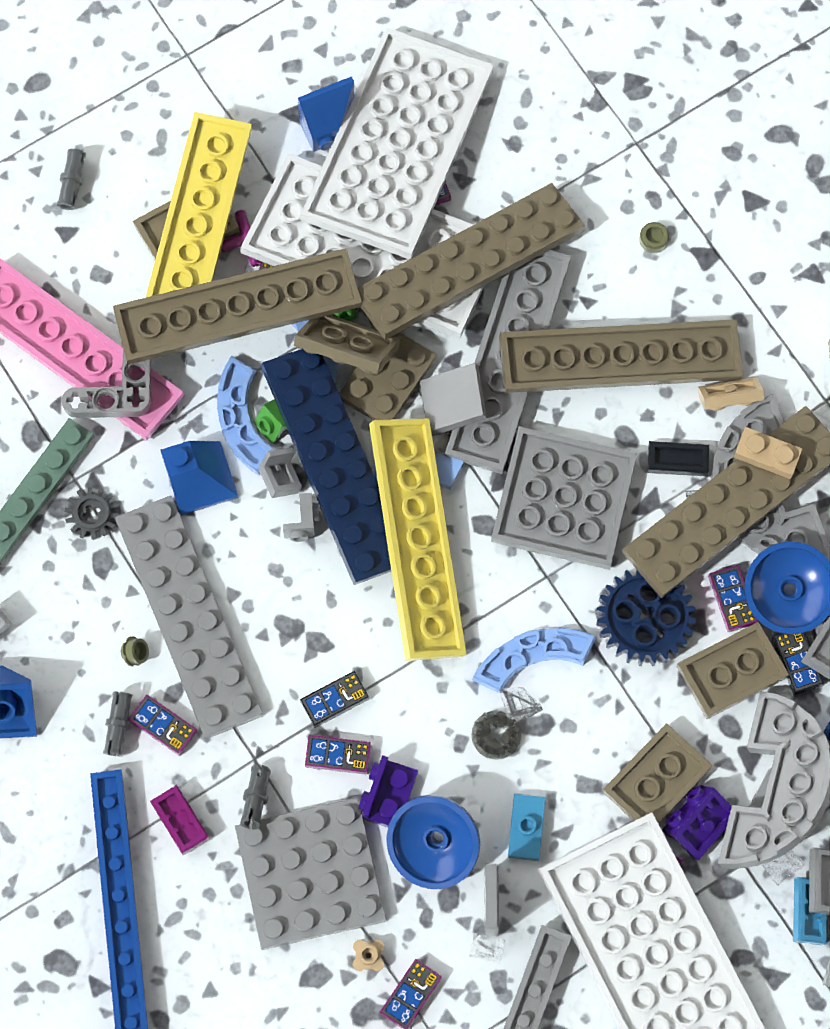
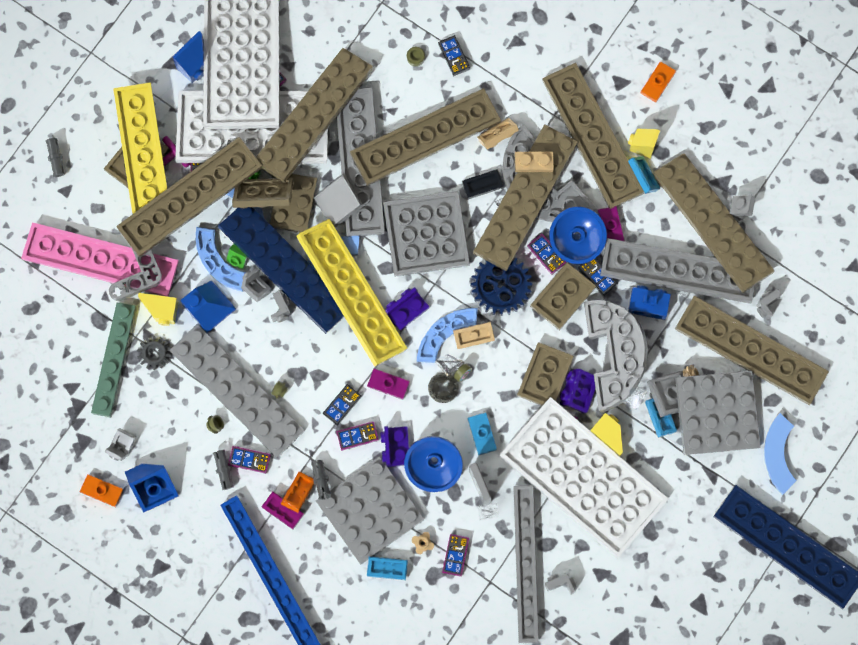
camera: 20 degrees left, 5 degrees up
none -> light yellow slope [138,293,179,326]
none -> olive plate [271,380,288,399]
none -> orange plate [281,472,314,513]
none -> magenta plate [367,368,410,400]
none -> dark azure plate [367,556,408,581]
none -> dark purple bracket [385,287,430,331]
none -> tile [438,35,470,77]
none -> tan plate [453,322,495,349]
none -> olive tile [454,364,472,383]
none -> light yellow slope [590,413,623,457]

